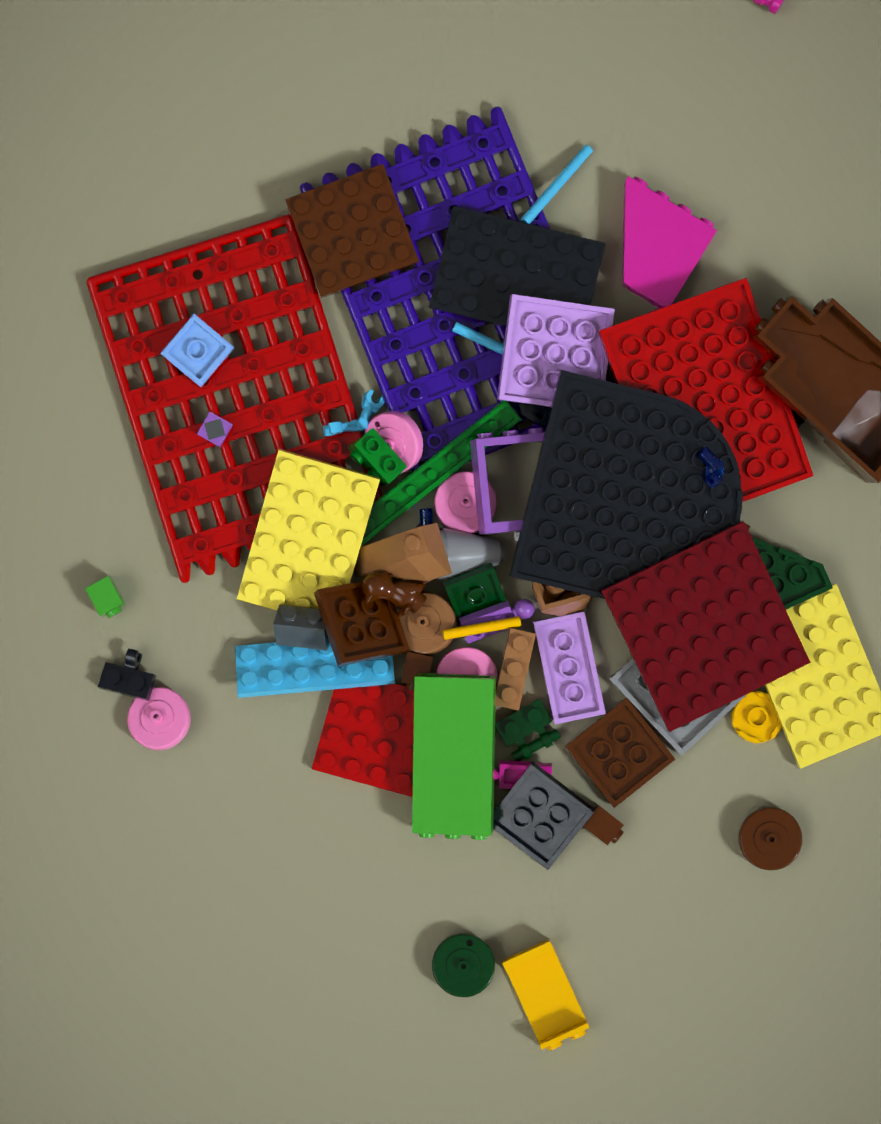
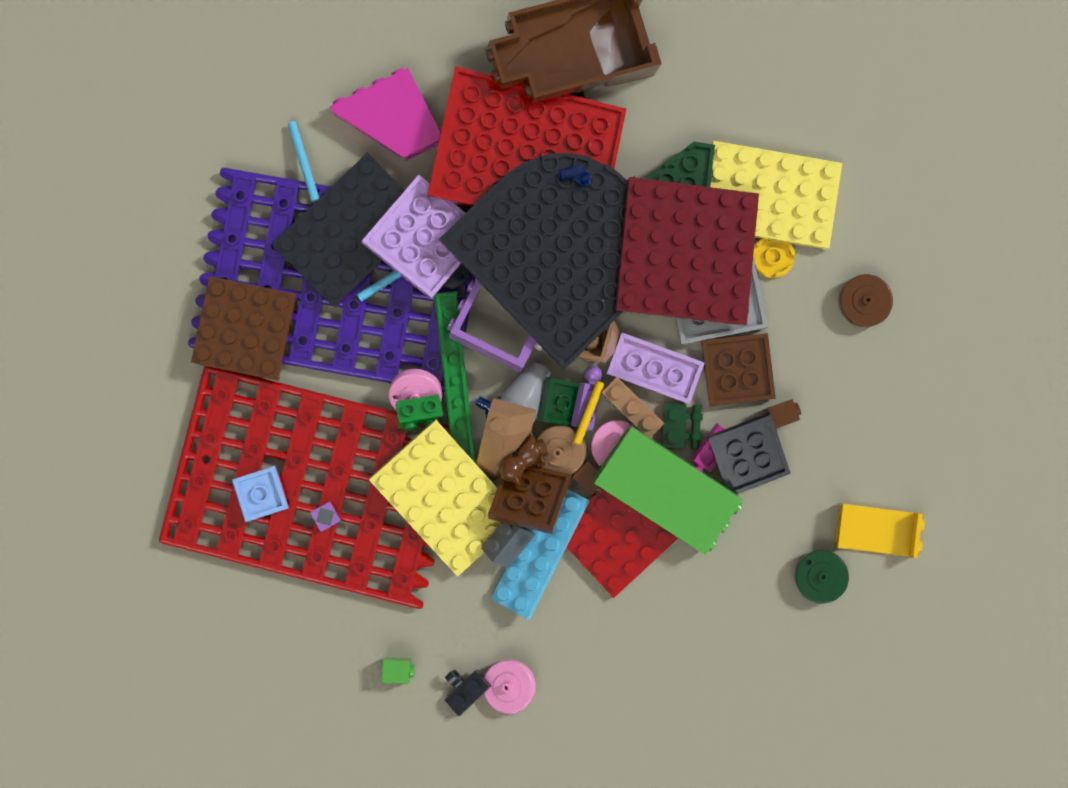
camera: 55 degrees left, 0 degrees up
medium azure piece [323,390,385,437] -> none
bright pink wheel [434,471,497,534] -> none

